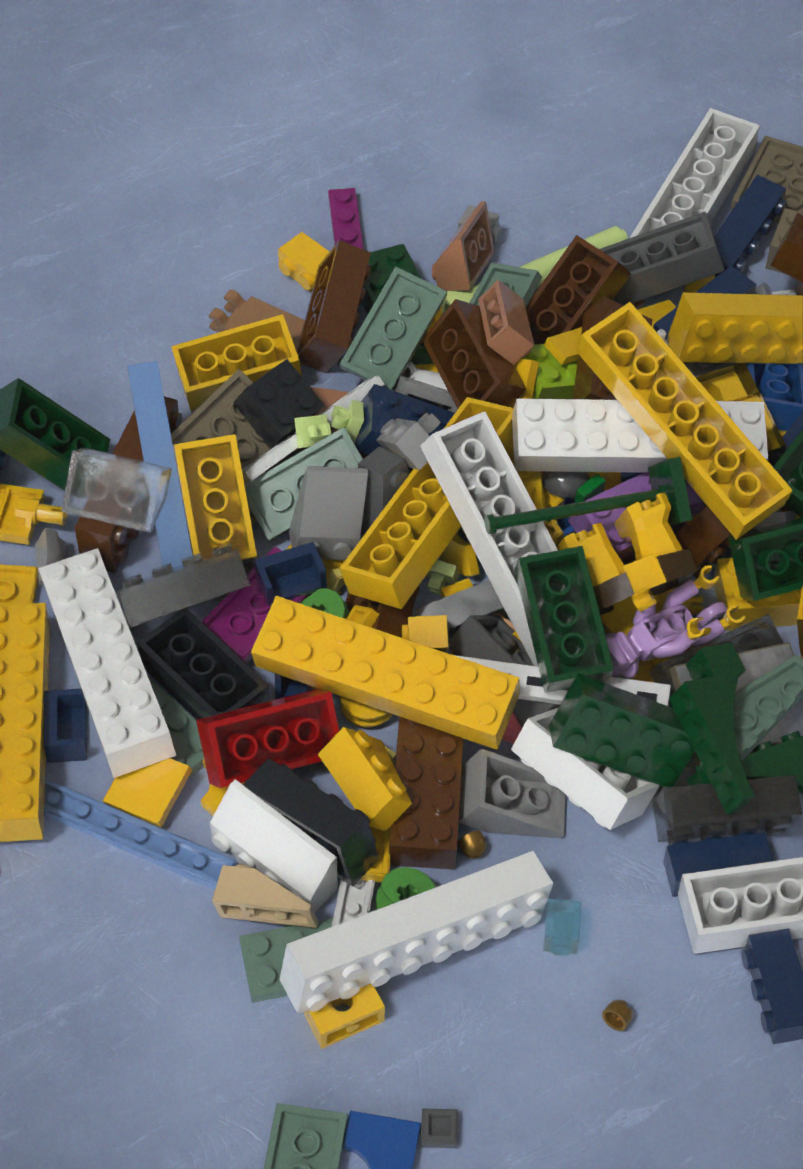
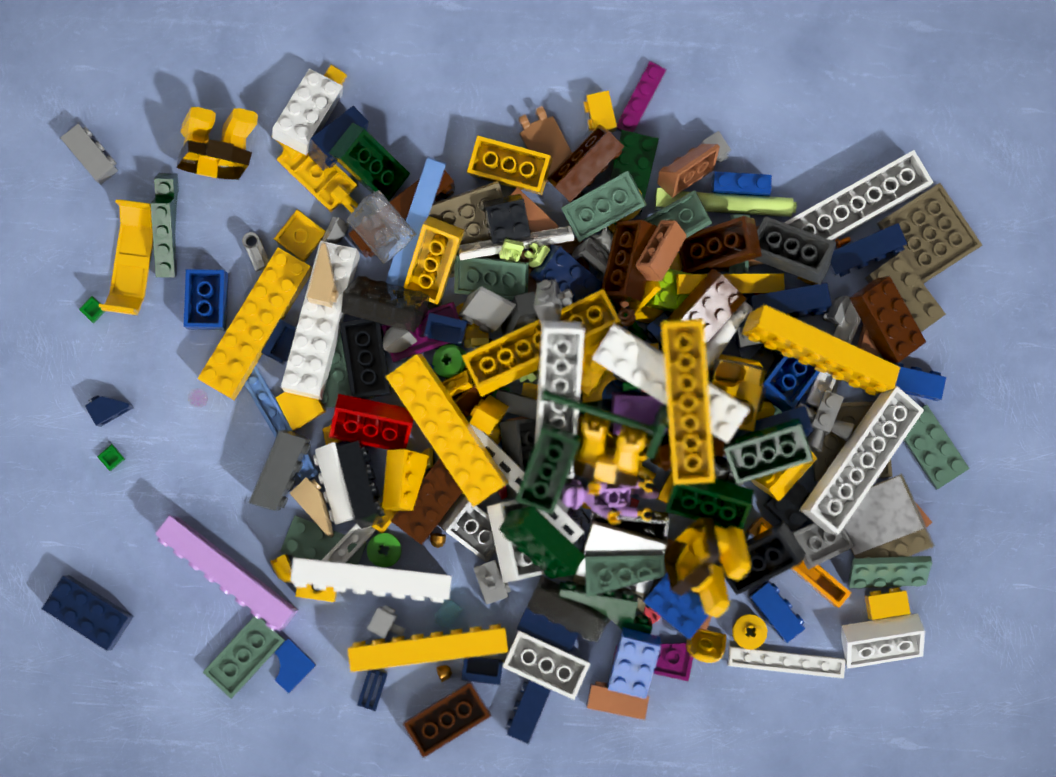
camera: 30 degrees right, 30 degrees up
dark grey tile [421,1108,458,1149] -> none
dark green arch [669,642,755,815] -> none
none -> lavender brick [155,515,298,631]
none -> dark grey slope [249,430,311,511]
none -> yellow brick [270,554,294,584]
none -> tan slope [306,243,339,307]
none -> yellow brick [348,623,508,672]
none -> dark blue tile [357,669,388,711]
none -> light grey brick [367,605,405,638]
none -> light grey brick [383,319,417,353]
none -> reddish brown brick [403,681,491,758]
none -> dark blue panel [461,657,503,685]
none -> light grey brick [473,560,511,605]
none -> blue brick [711,171,772,196]

